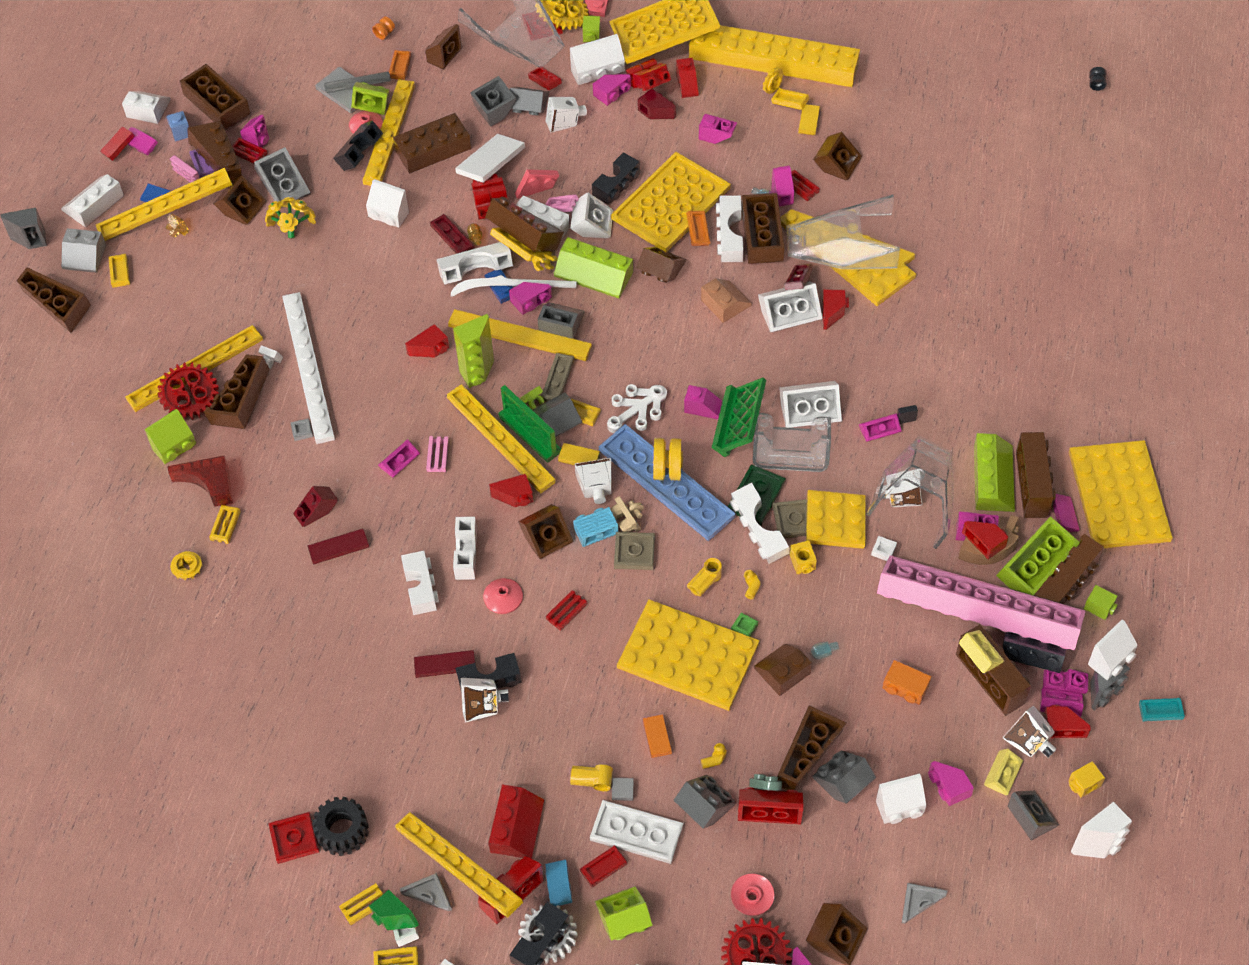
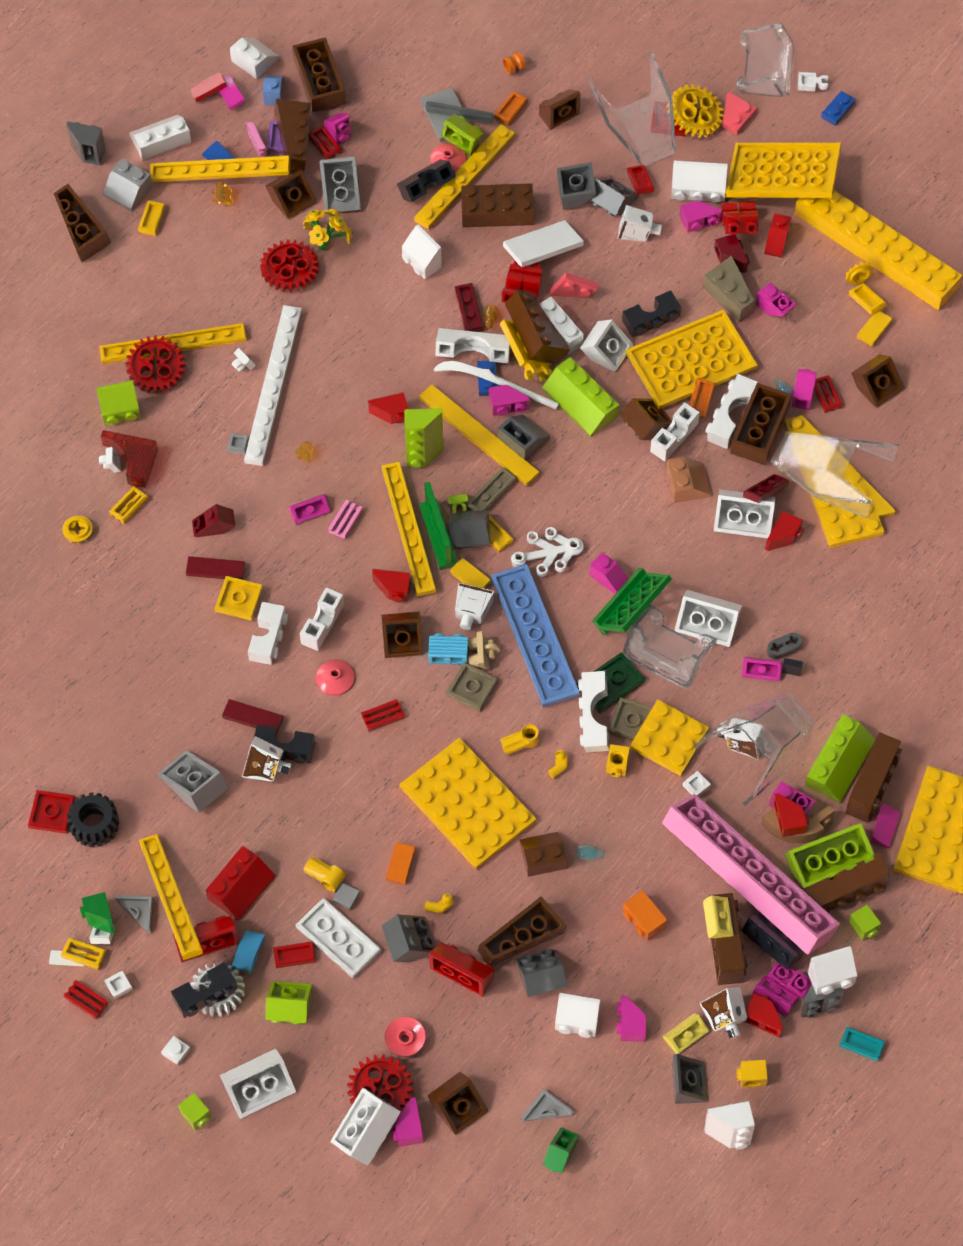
camera: 25 degrees right, 5 degrees up
reddish brown wedge [204,354,270,429] -> none
yellow tile [339,883,383,926] -> none
bright pink tile [545,194,579,212] -> none
lime brick [583,16,601,42] -> none
yellow wheel [653,438,683,481] -> none
bright green tile [731,613,758,637] -> none
sand green plate [749,774,782,790] -> none
none -> white tile [99,447,121,473]
none -> light grey slope [157,750,229,813]
none -> yellow plate [214,576,263,621]
none -> red gear [260,239,319,293]
none -> clear yellow tile [295,441,314,462]
none -> green slope [543,1127,580,1173]
none -> white arch [650,402,699,461]
none -> dark tan wedge [703,256,754,322]
none -> dark grey beam [767,633,802,659]

